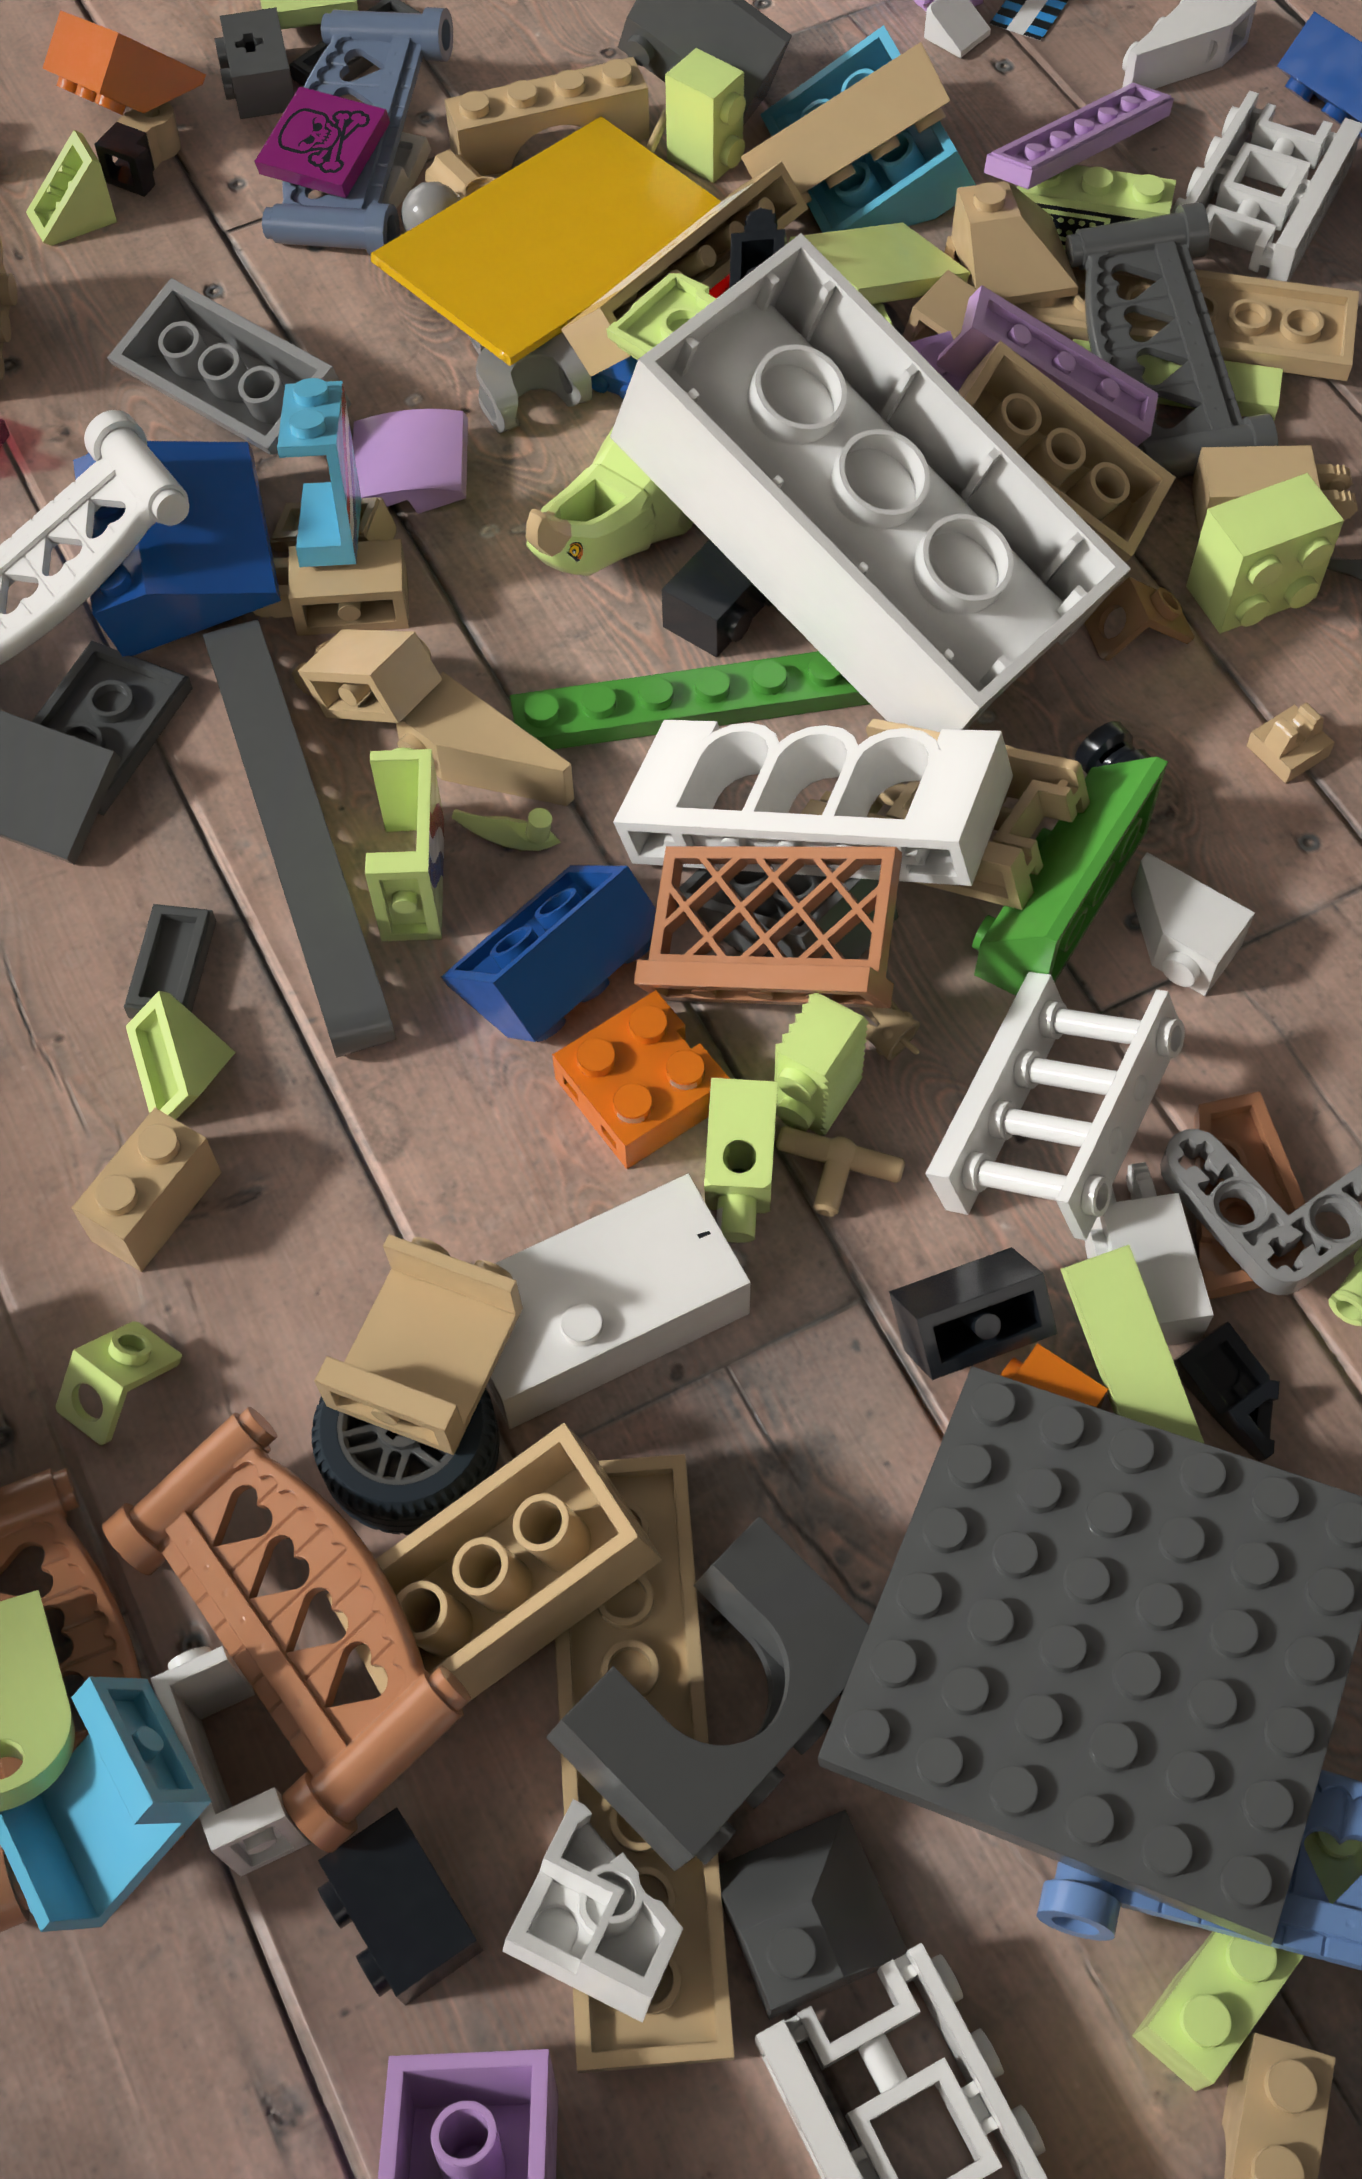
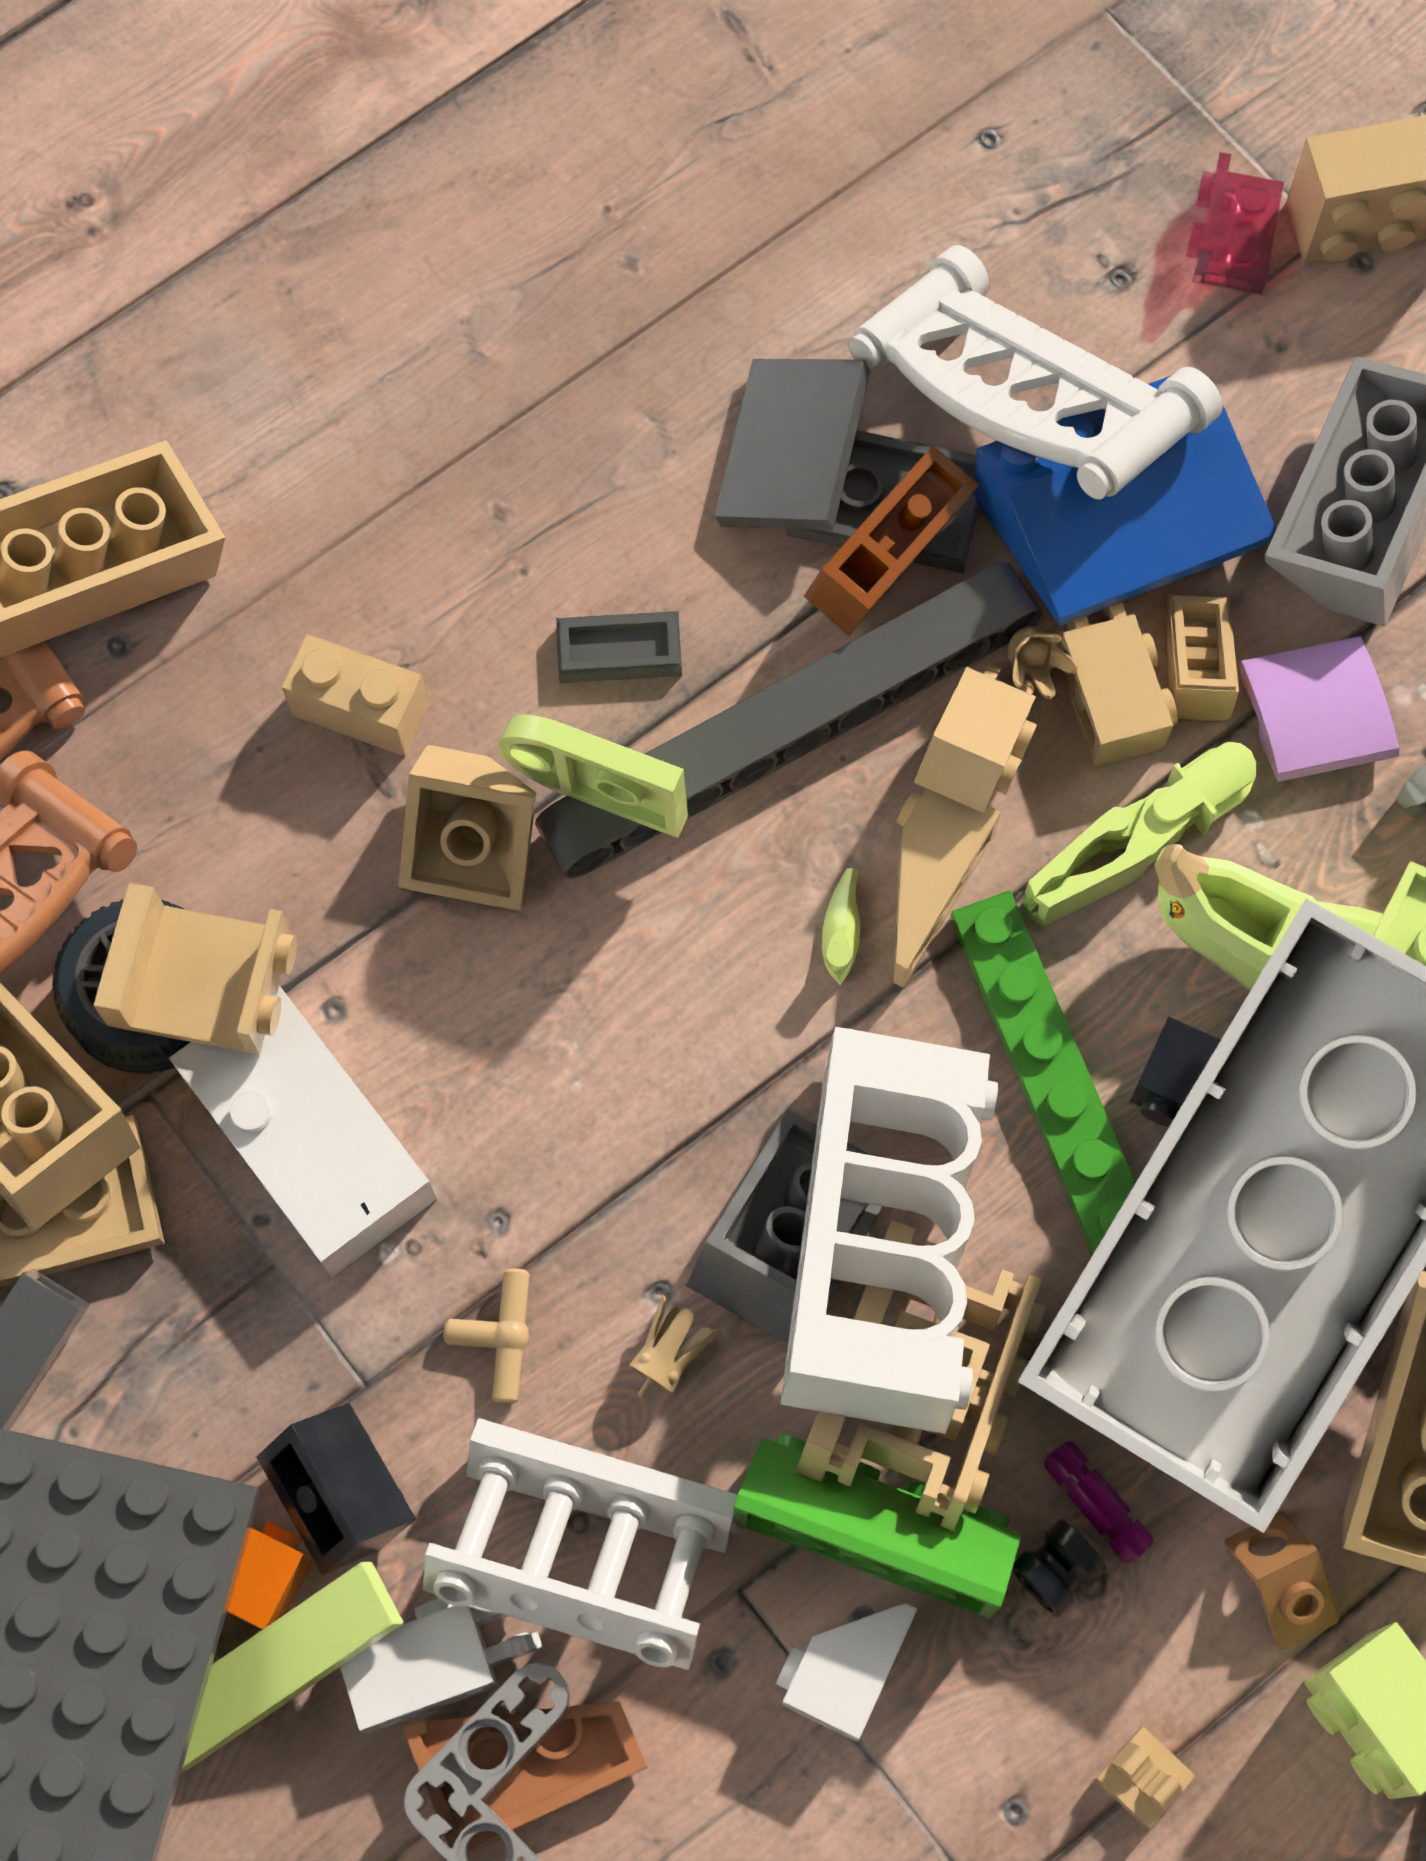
camera: 80 degrees right, 10 degrees up
yellowish green bracket [56,1321,182,1445] -> none
yellowish green slope [126,991,236,1119] -> none
medium azure panel [277,378,362,567] -> none
yellowish green panel [365,747,444,941] -> none
blue slope [441,865,656,1042] -> none
orange piece [552,990,730,1169] -> none
nougat fence [634,846,902,1009] -> none
yellowish green torso [704,1078,778,1243] -> none
yellowish green brick [774,993,869,1135] -> none
black slope [1173,1321,1280,1462] -> none
none -> tan slope [398,745,537,911]
none -> yellowish green tile [497,715,688,838]
none -> dark orange slope [803,445,979,636]
none -> tan piece [1008,626,1078,699]
none -> yellowish green arm [1023,742,1256,928]
none -> magenta axle [1044,1441,1154,1563]

